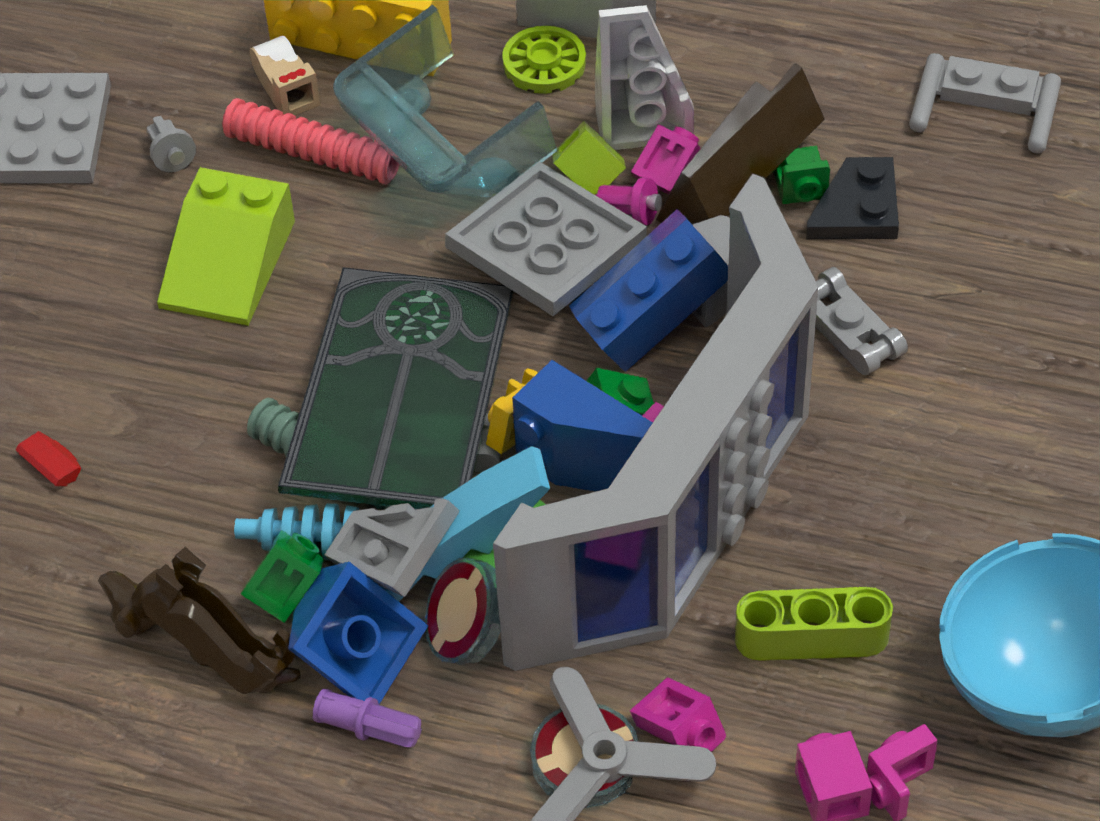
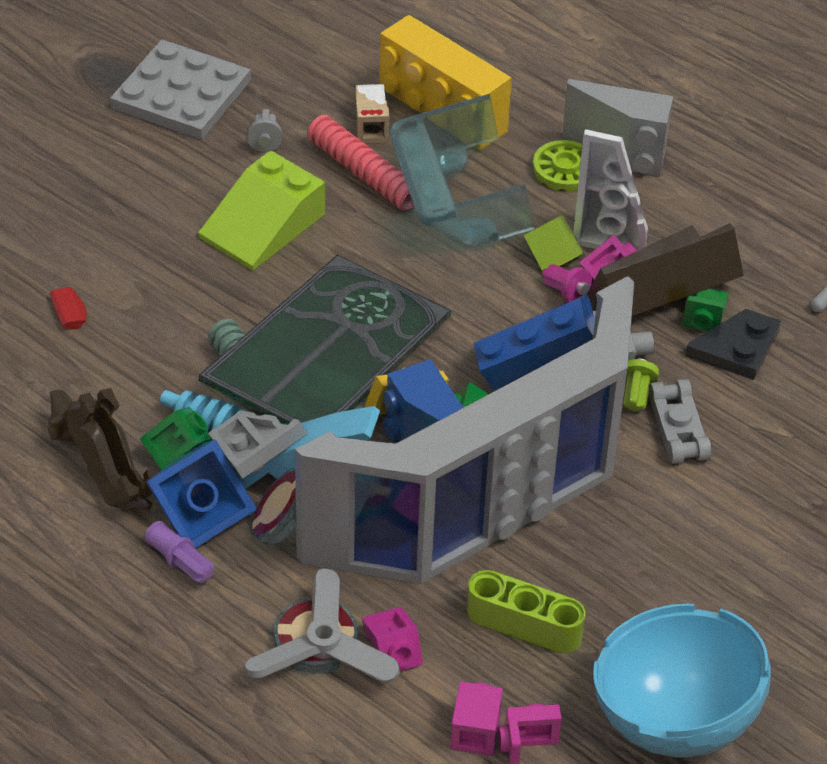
camera: 20 degrees right, 5 degrees down
light grey plate [445,161,647,316] -> none

